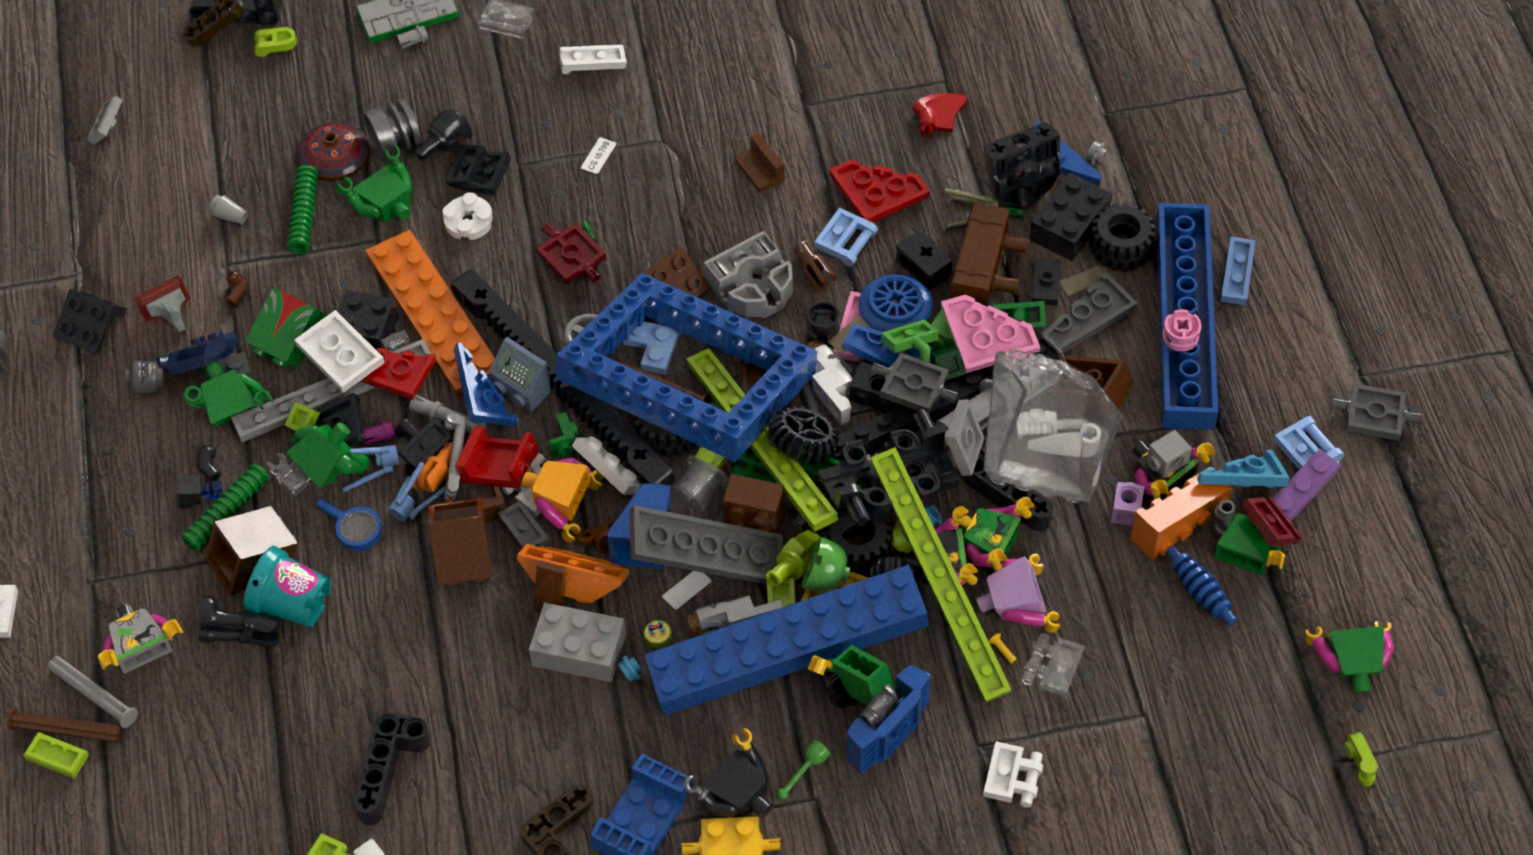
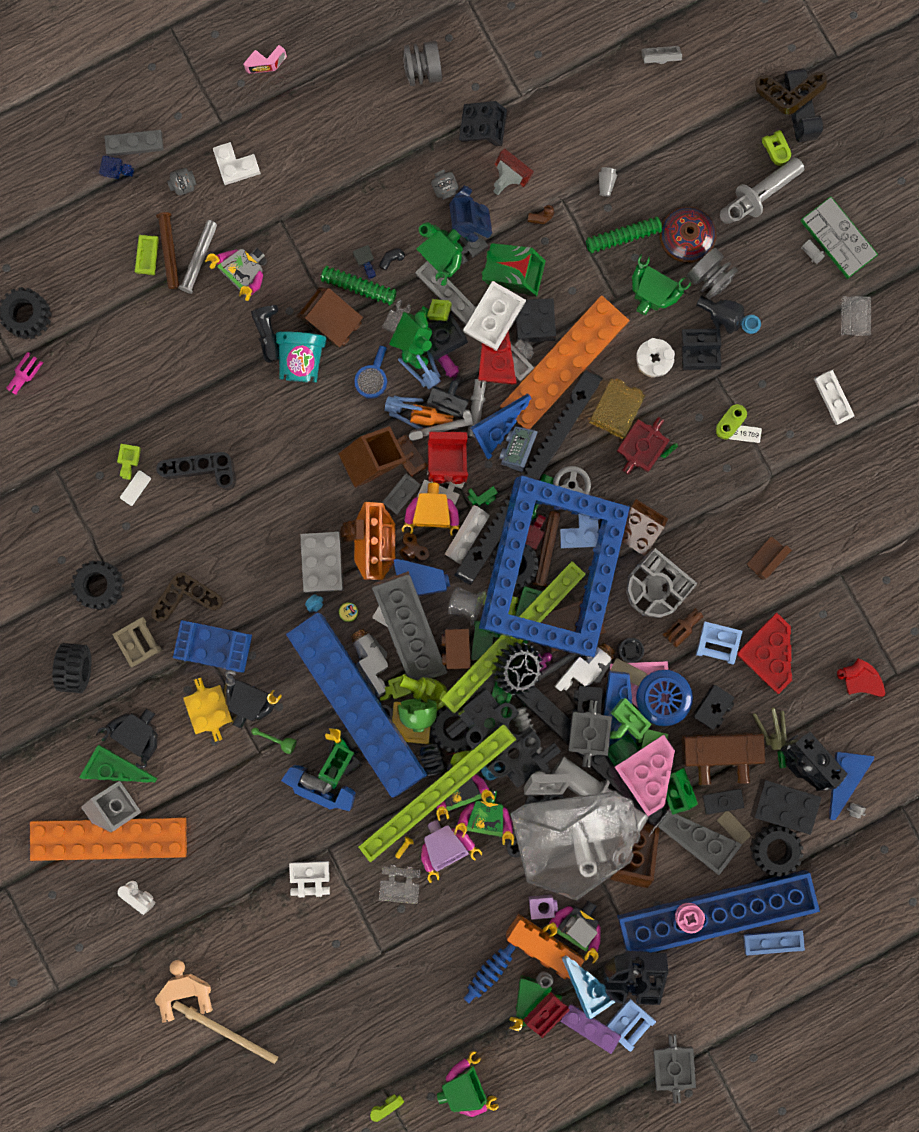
camera: 70 degrees right, 30 degrees up
none -> clear yellow panel [589,379,646,439]
none -> black connector [603,950,668,1005]
none -> lime plate [716,404,747,439]
none -> light grey piece [720,157,804,224]
none -> dark azure plate [742,315,761,334]

